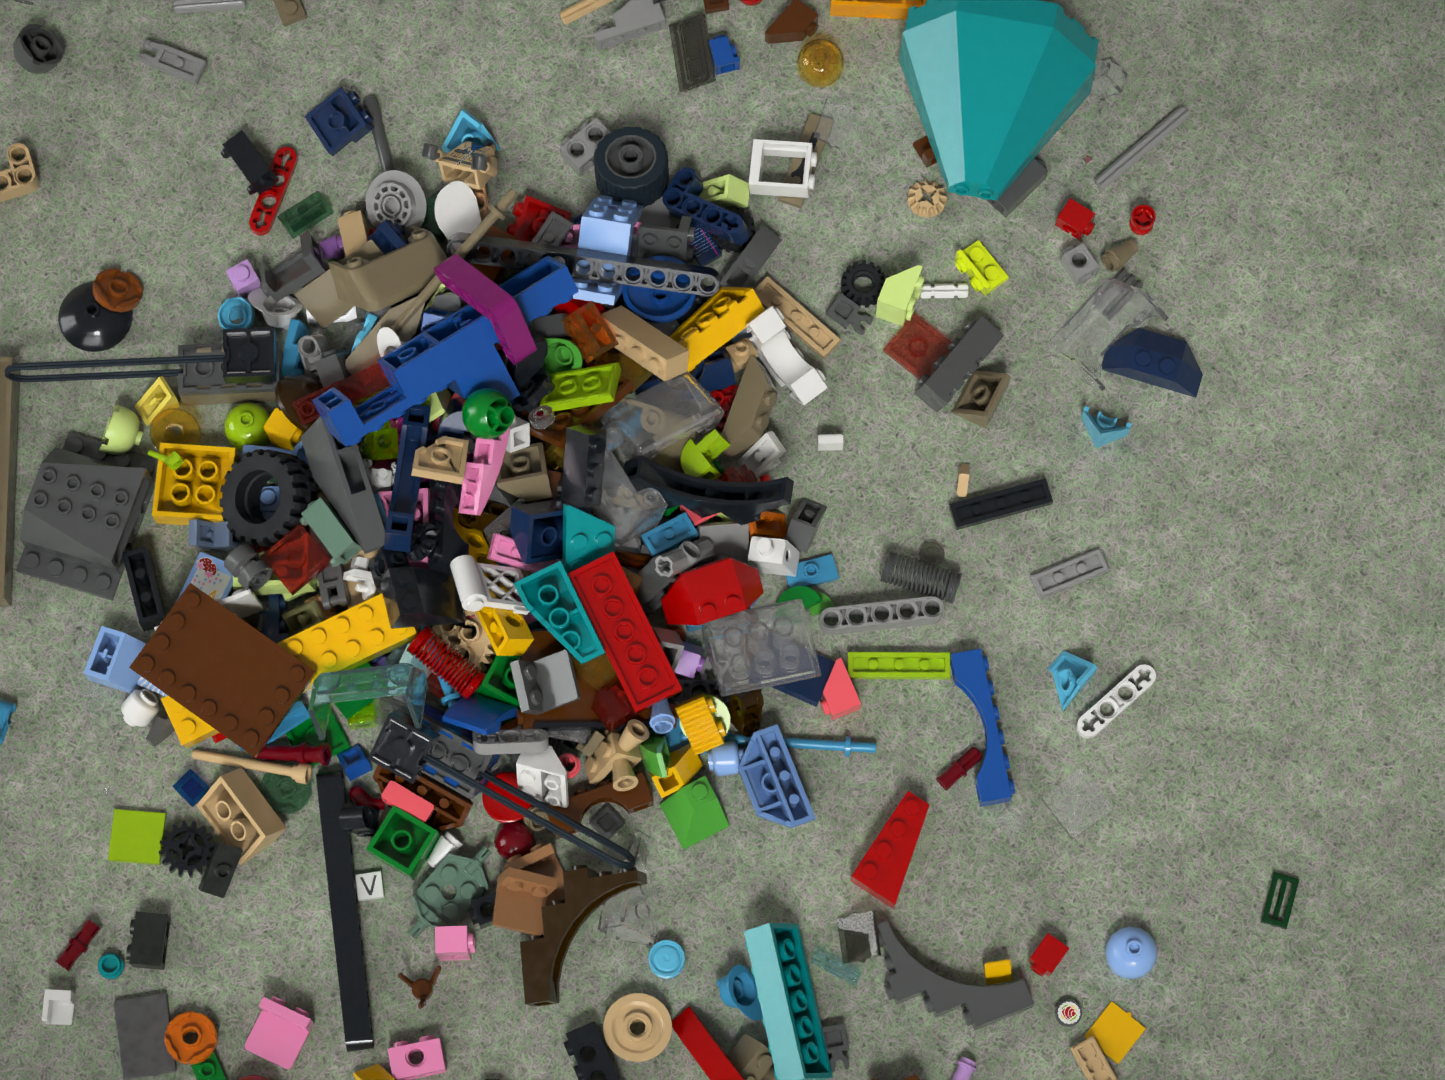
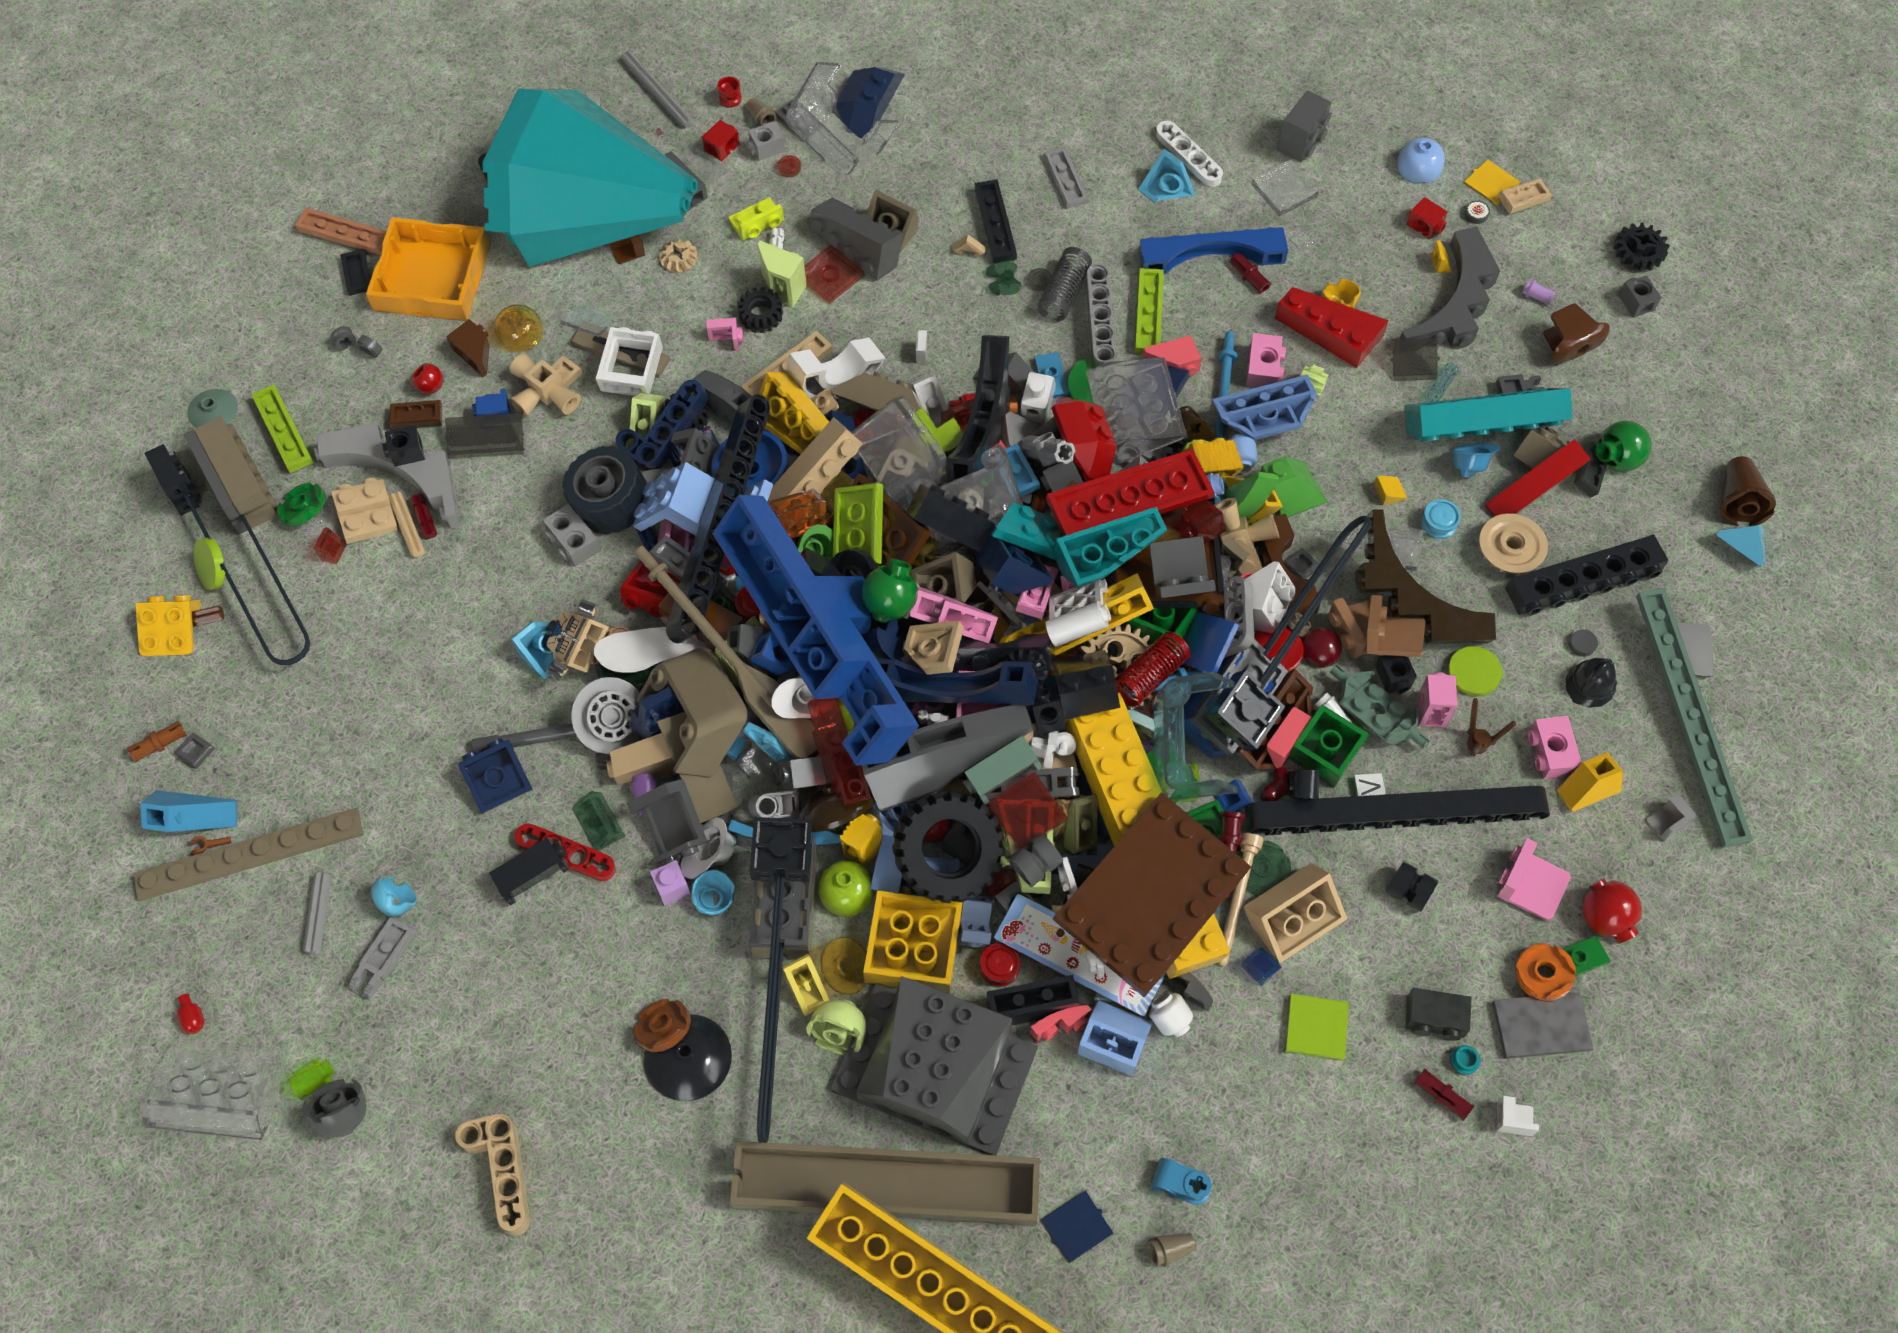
camera: 85 degrees left, 10 degrees down
lime hand [148,449,184,470] -> none
black gear [159,821,216,878] -> none
pearl dark grey plate [198,840,243,898] -> none
magenta beam [434,254,537,365] -> none
clear tile [528,405,555,429] -> none
dark grey plate [826,293,872,335] -> none
medium azure slope [1081,406,1132,448] -> none
dark green tile [1261,872,1299,930] -> none
none -> clear neon green brick [287,1057,336,1099]
none -> medium azure hair [371,877,417,917]
none -> dark red axle [410,493,437,540]
none -> tan brick [509,353,582,418]
none -> bright pink bracket [706,318,744,351]
none -> clear red tile [778,155,801,177]
none -> red wheel [980,942,1020,987]
none -> clear green piece [986,261,1021,295]
none -> coral slope [1030,1005,1091,1043]
none -> bright pink brick [1246,333,1286,388]
none -> dark grey brick [1277,90,1332,162]
none -> yellowish green gear [1301,365,1329,396]
none -> yellow hair [1321,279,1361,308]
none -> yellow slope [1373,476,1407,505]
none -> black wheel [1385,861,1439,912]
none -> lime tile [1447,646,1503,697]

